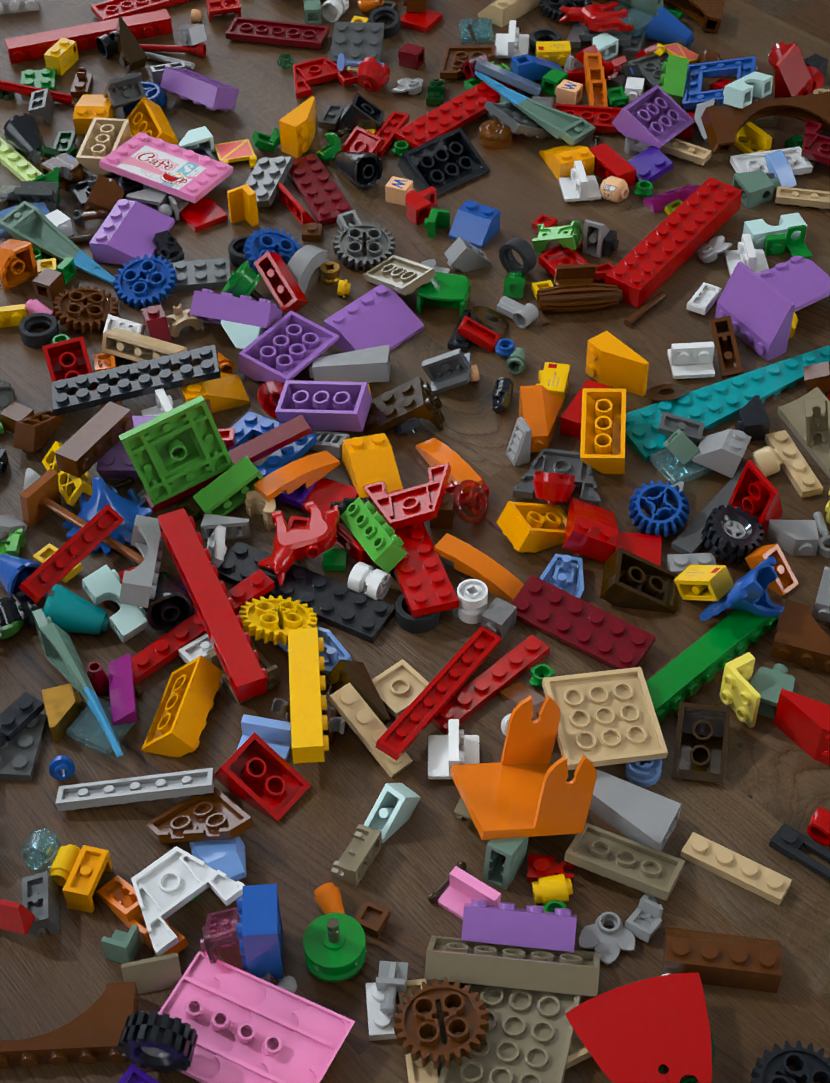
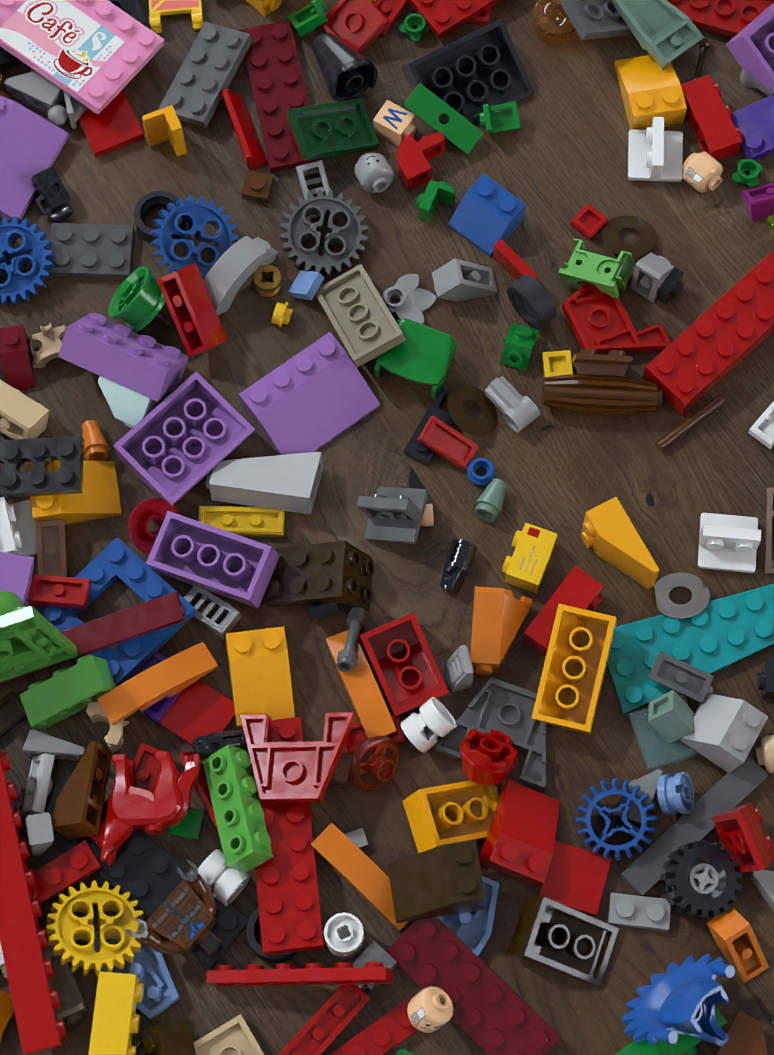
camera: 10 degrees right, 25 degrees up
yellow brick [674,565,734,601] -> none
none -> light grey slope [26,812,54,858]
none -> reddish brown slope [52,741,112,839]
none -> reddish brown torso [126,860,222,955]
none -> red plate [206,962,393,987]
none -> dark green plate [286,98,379,161]
none -> medium blue tile [288,270,324,300]
none -> dark grey bar [336,607,367,673]
none -> light grey head [354,153,394,193]
none -> red slope [359,612,449,716]
none -> dark brown slope [388,840,487,923]
none -> white wheel [401,697,457,753]
none -> green tile [403,83,484,155]
none -> light nougat head [407,986,453,1033]
none -> green bracket [479,101,521,135]
none -> red tile [493,239,538,281]
none -> medium blue wheel [657,772,695,816]

